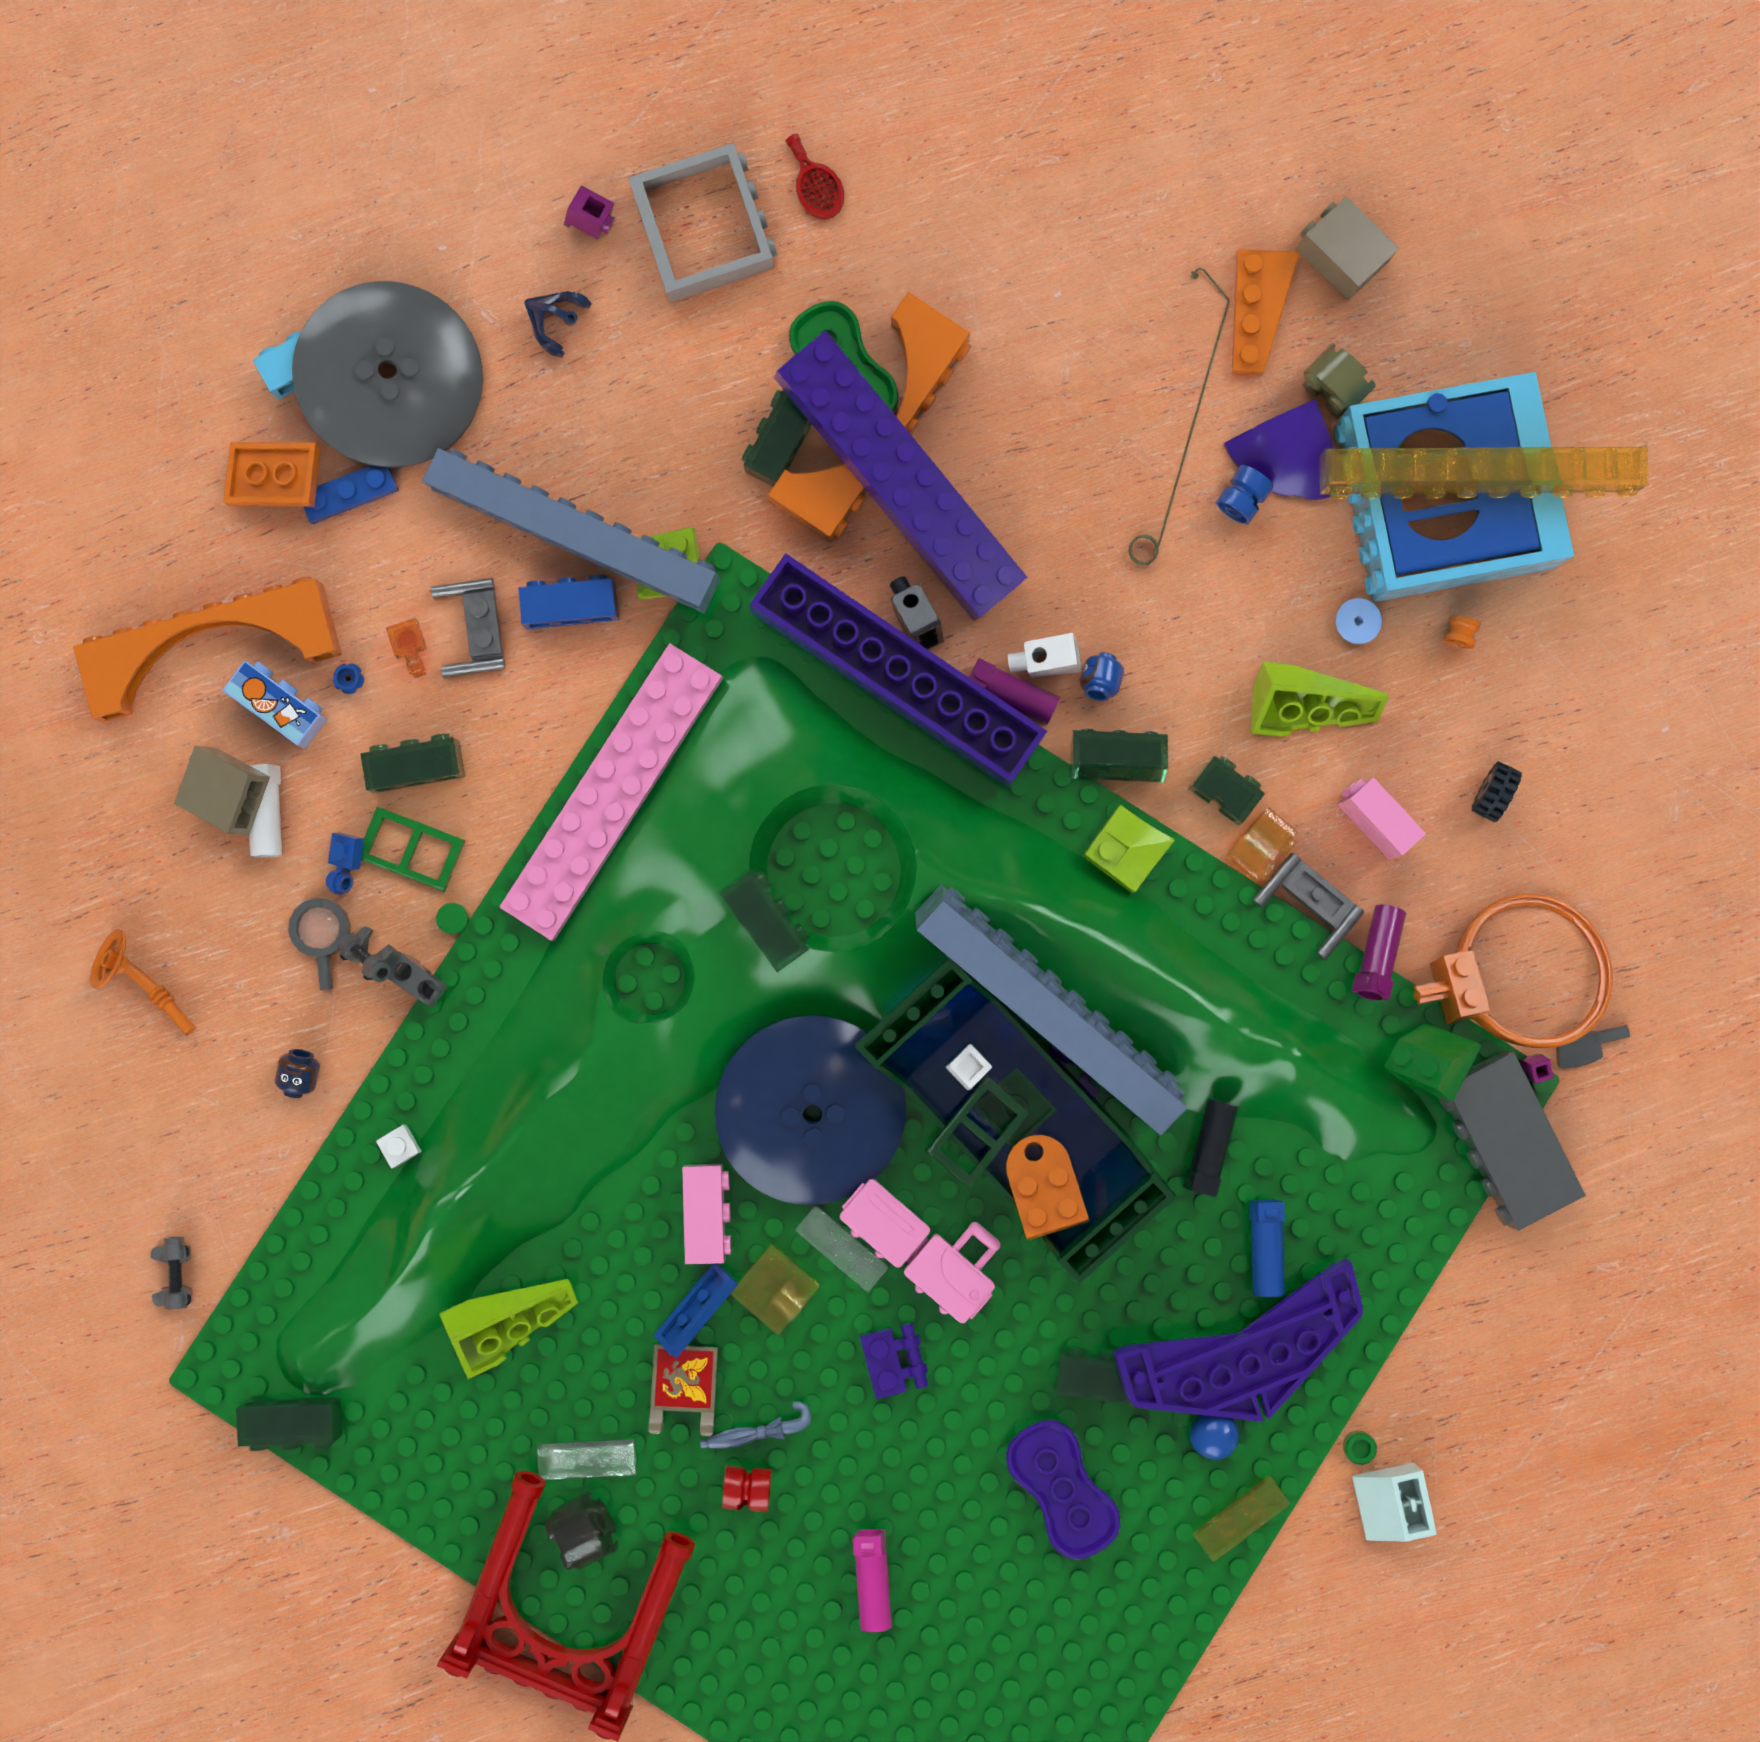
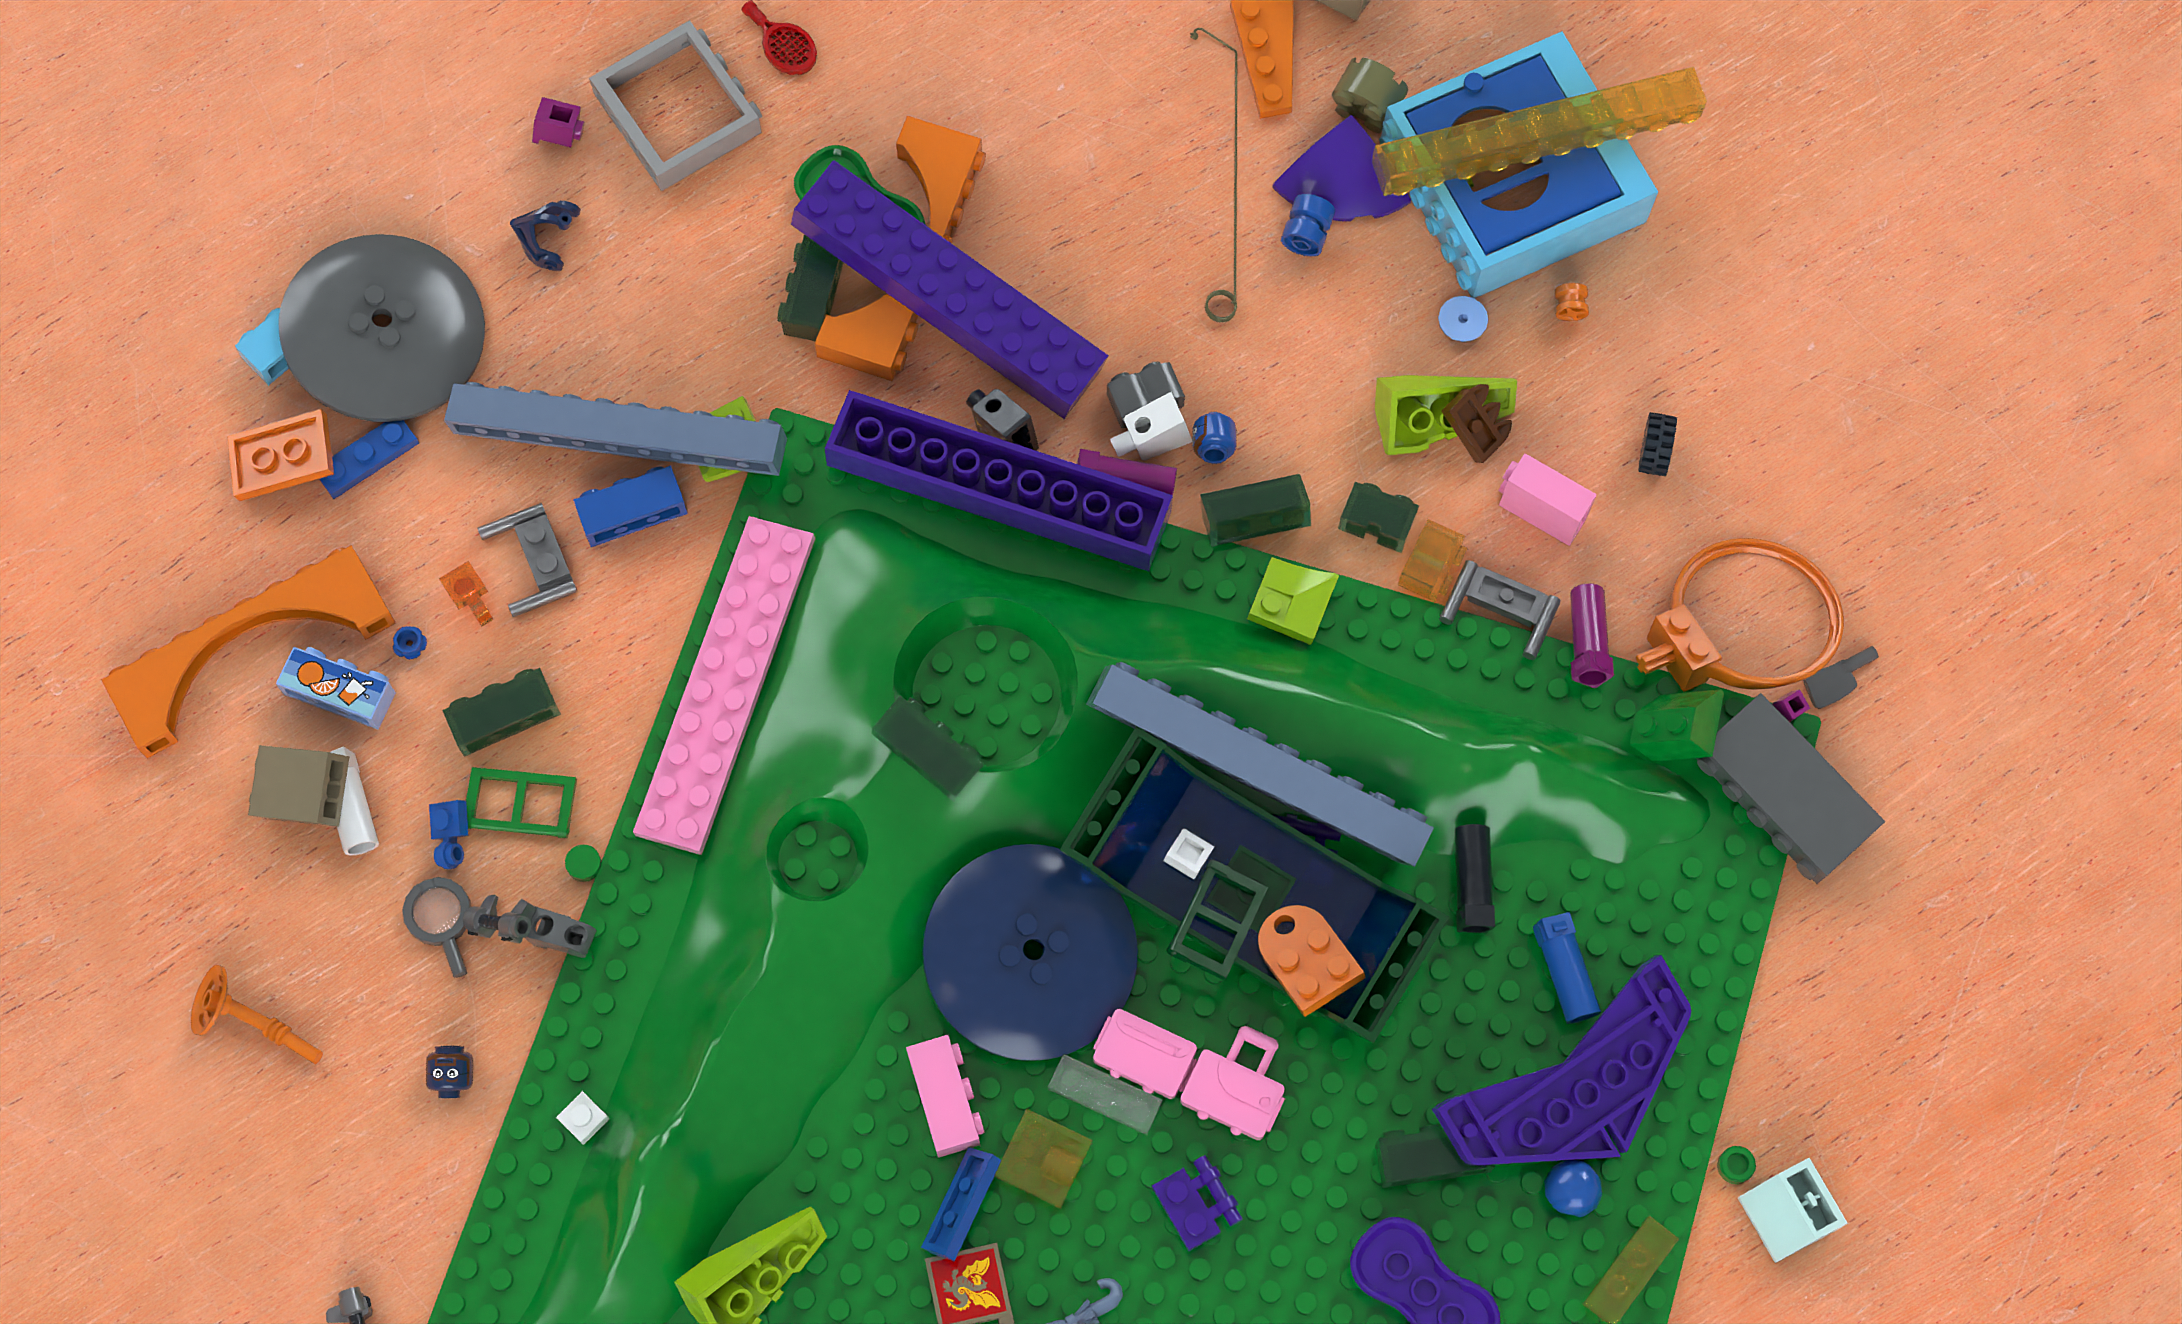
camera: 20 degrees left, 15 degrees down
none -> dark grey brick [1107,361,1185,428]
none -> reddish brown plate [1442,384,1512,463]

